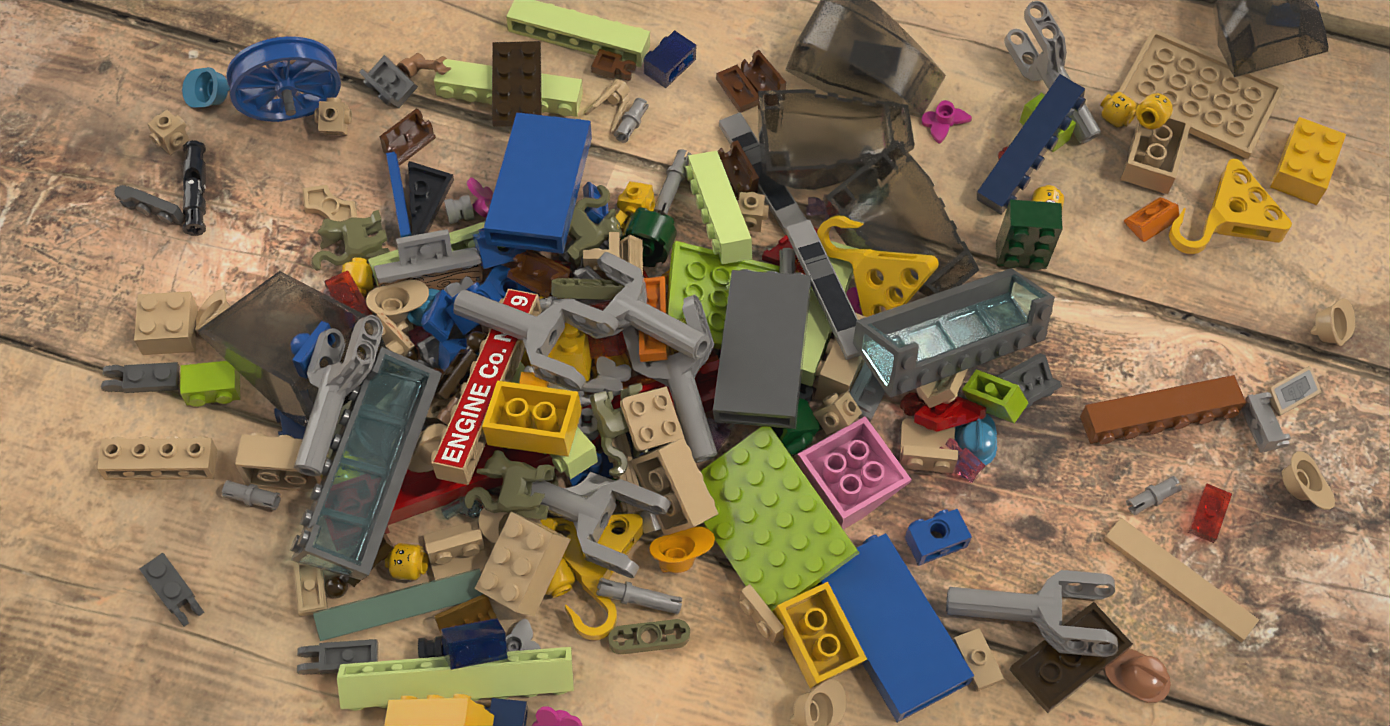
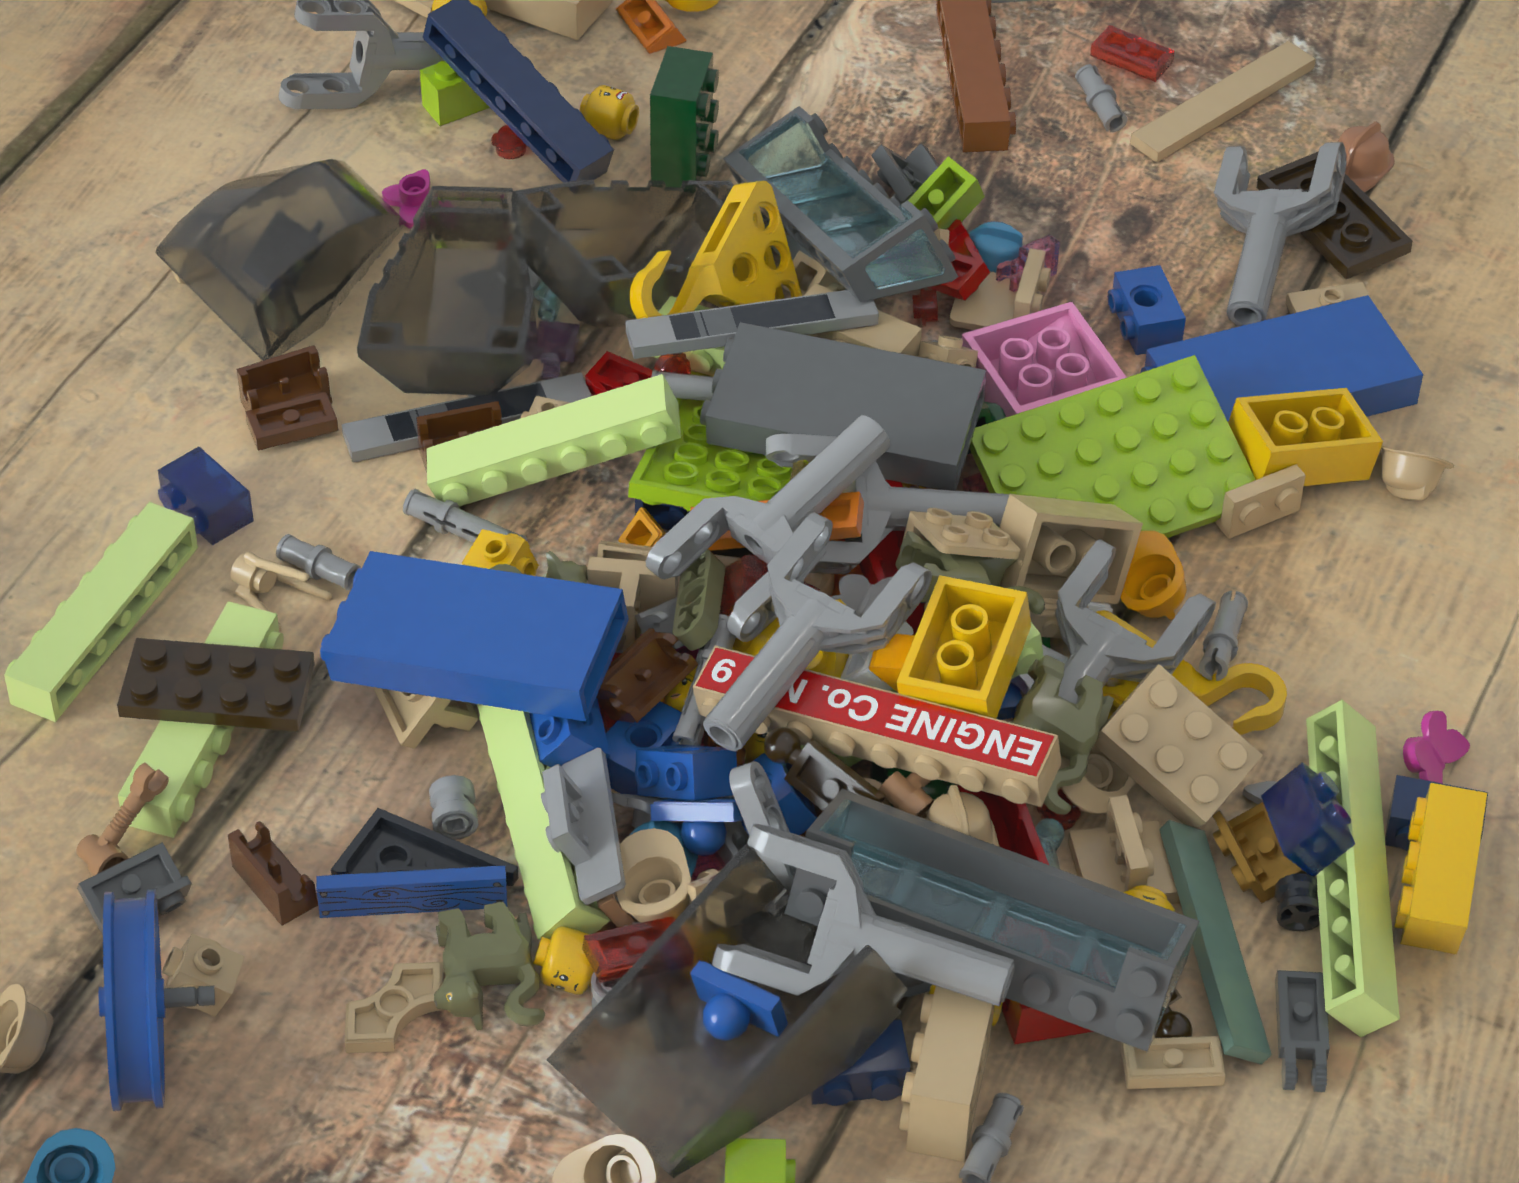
camera: 80 degrees left, 15 degrees down
dark pink animal [467,177,493,218] -> none
reddish brown plate [591,49,636,81] -> none
olive beam [608,619,690,654] -> none
dark green brick [620,207,677,267] -> none
none -> light grey beam [729,761,797,896]

